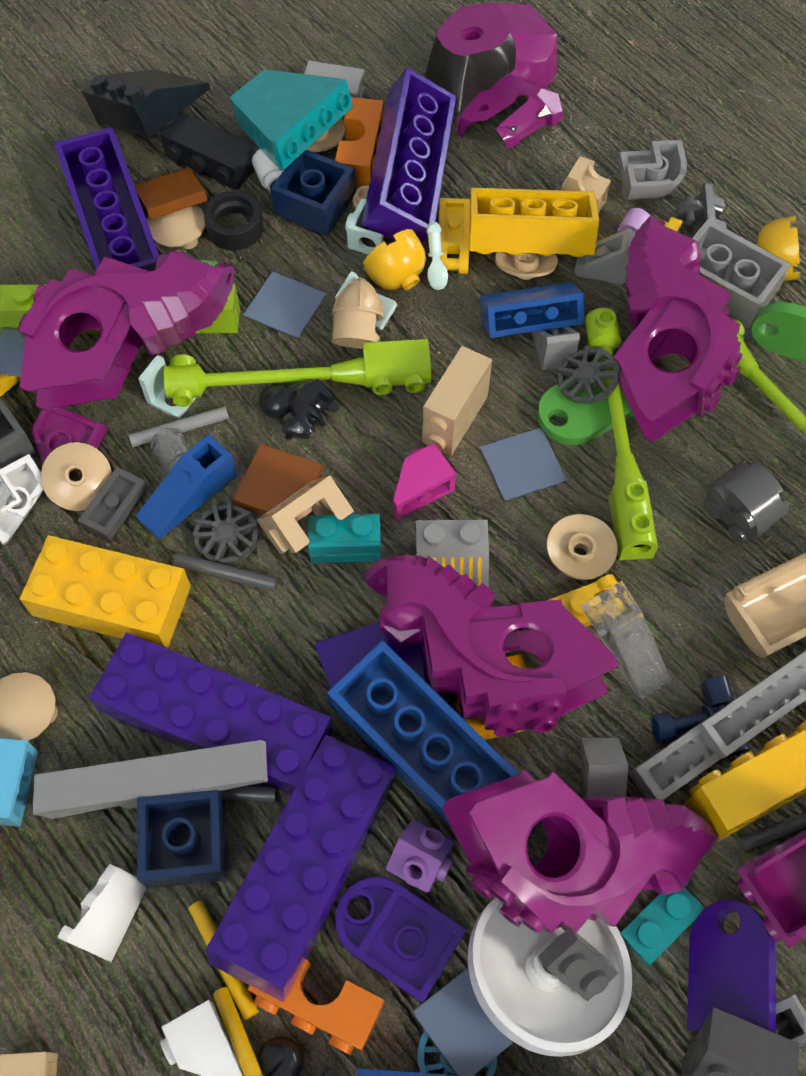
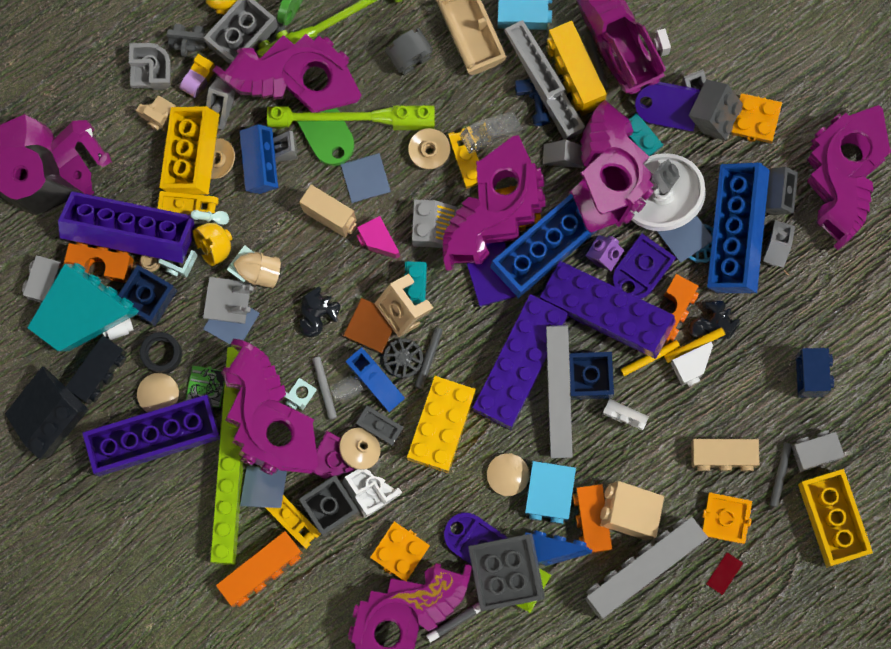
camera: 80 degrees left, 15 degrees up
dark orange tile [134,167,208,220] -> none
lime bar [164,339,431,407] -> none
dark grey wheel [558,346,620,404] -> none
none -> light grey plate [203,277,254,324]

